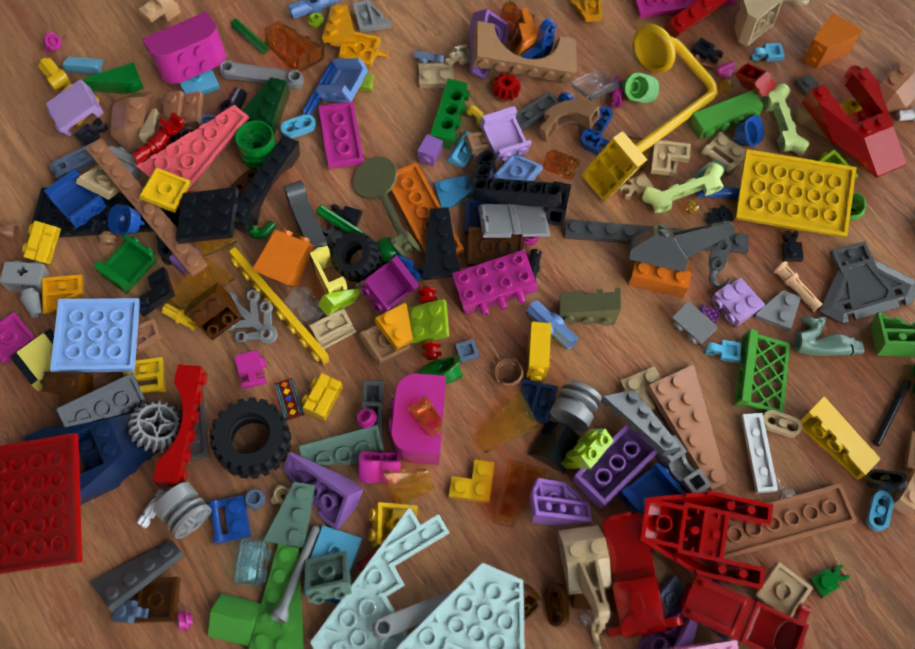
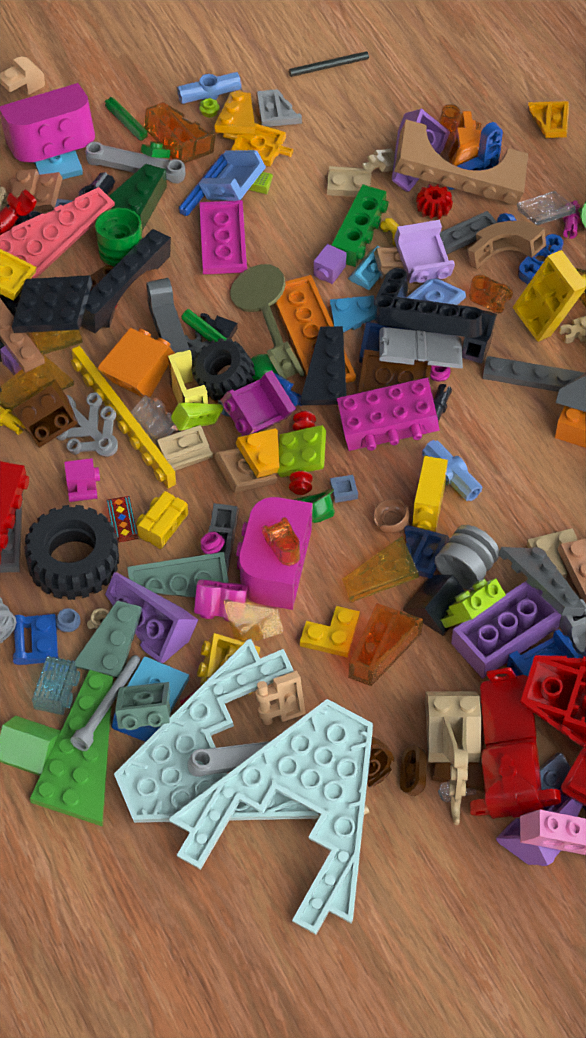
camera: 10 degrees right, 10 degrees down
green arm [248,221,277,239] -> none
medium azure plate [281,114,316,139] -> none
sand blue plate [414,50,445,63] -> none
medium lavender wedge [529,478,592,527] -> none
olive wedge [558,288,621,326] -> none
none -> green plate [141,141,171,158]
none -> light nougat plate [256,671,306,725]

